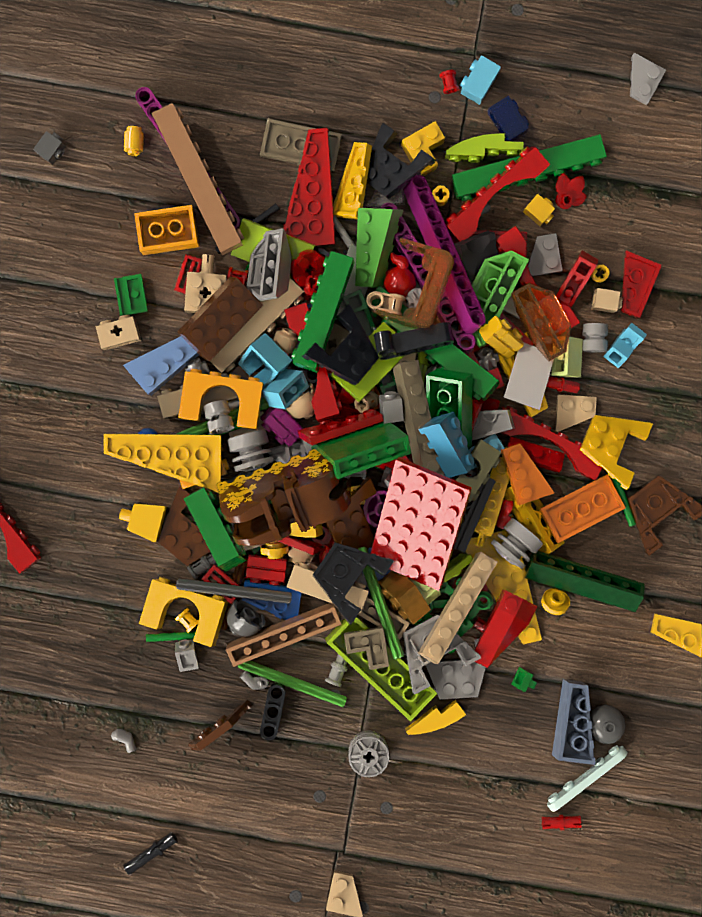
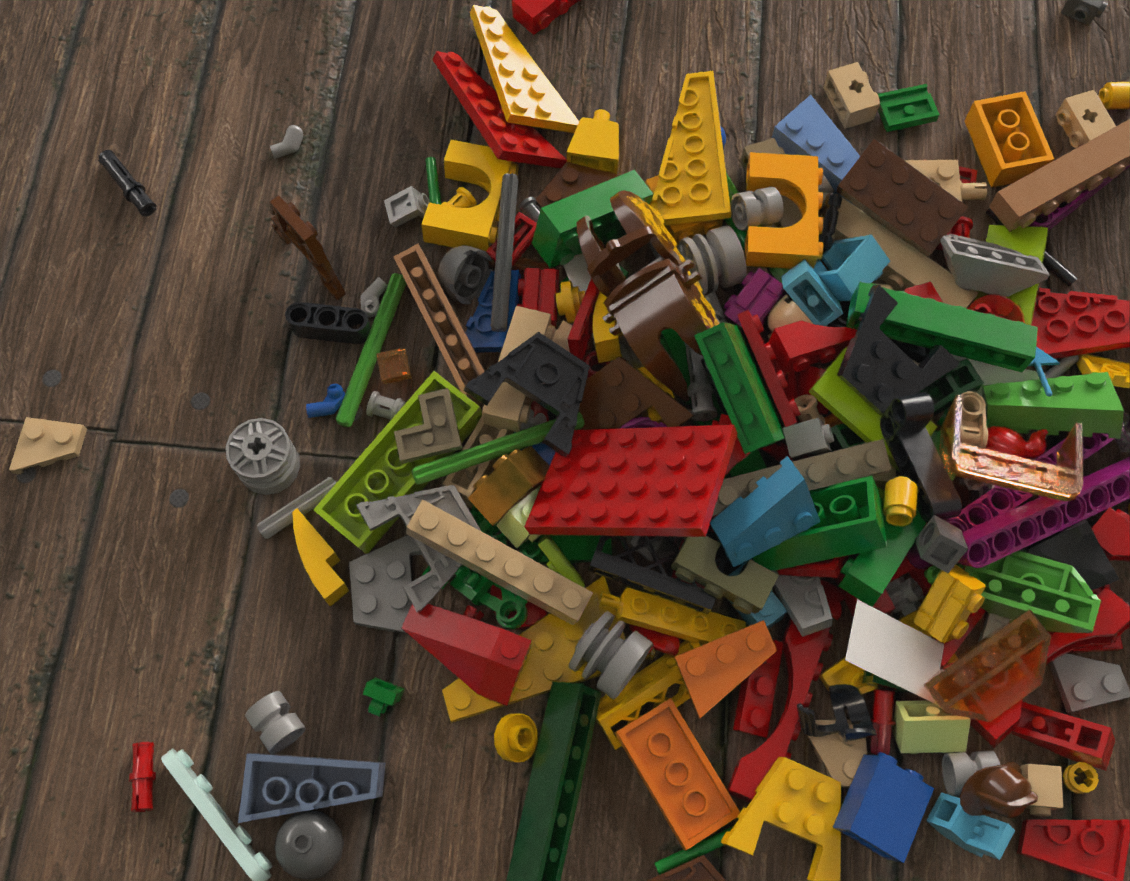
camera: 80 degrees right, 20 degrees down
none -> light grey wheel [245,691,306,754]
none -> light grey axle [257,477,336,539]
none -> blue arm [306,384,345,418]
none -> clear orange tile [376,348,412,384]
none -> red wing [432,51,567,168]
none -> yellow wing [470,5,579,133]
none -> black helmet [797,684,877,742]
none -> black axle [819,193,842,250]
none -> blue brick [833,752,934,863]
none -> yellow brick [883,476,918,526]
none -> dark grey brick [915,515,968,573]
none -> reddish brown piece [960,762,1038,818]
none -> dark azure piece [1028,346,1060,397]
none -> tan brick [1055,90,1116,149]

